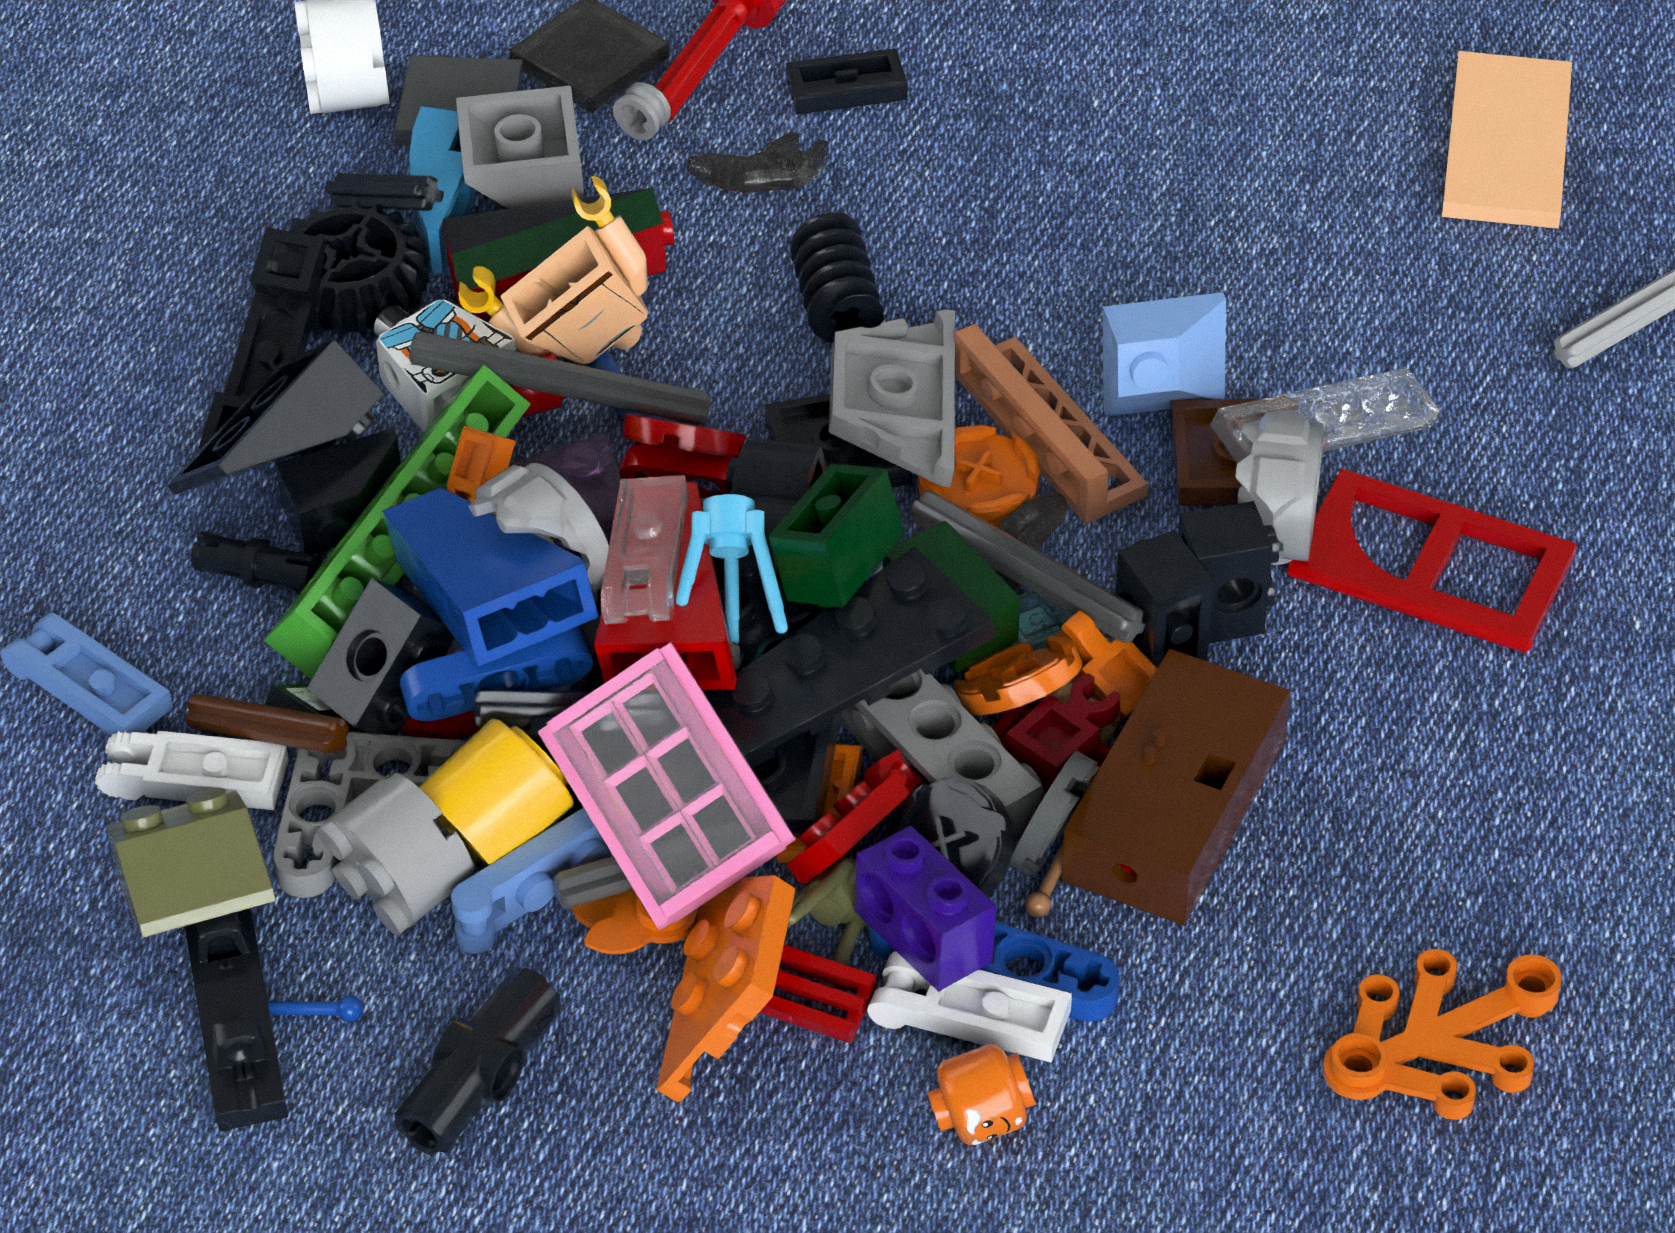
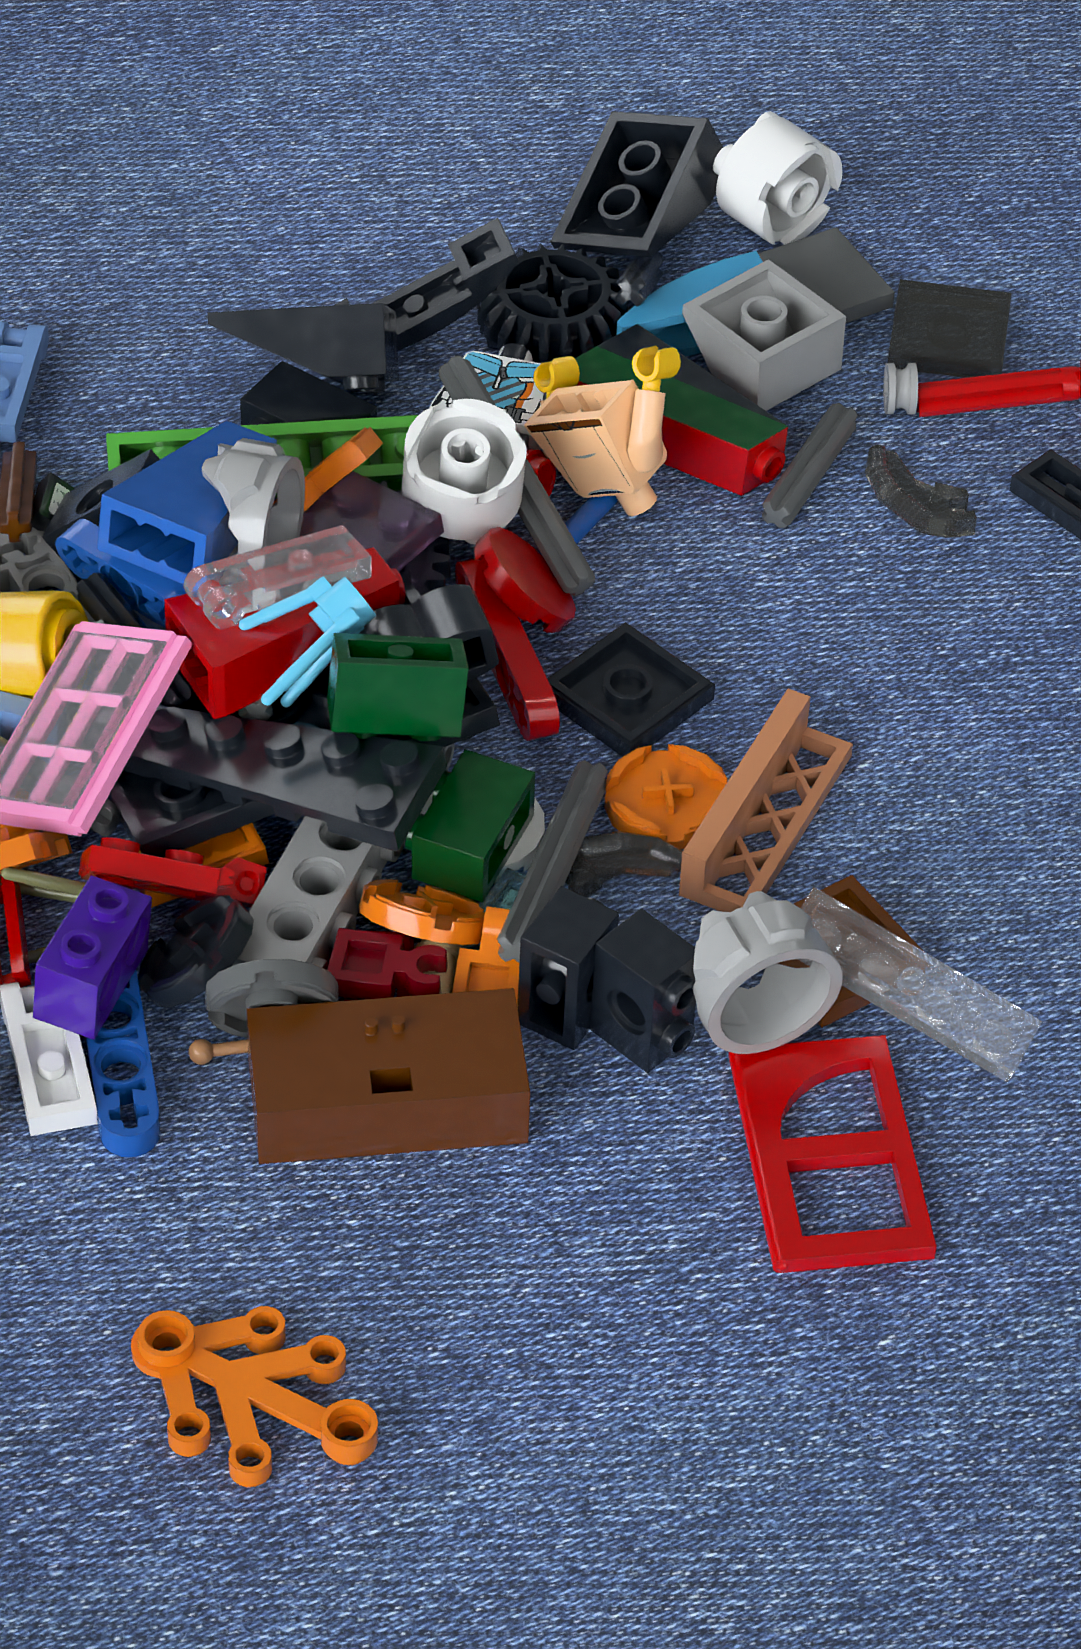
camera: 55 degrees right, 0 degrees up
black pin [191,531,323,591] -> none
black piece [790,212,884,343] -> none
light grey wing [829,309,955,487] -> none
light blue slope [1103,292,1226,417] -> none
none -> white brick [402,399,527,545]
none -> black slope [550,111,723,257]
none -> dark grey axle [762,403,858,529]

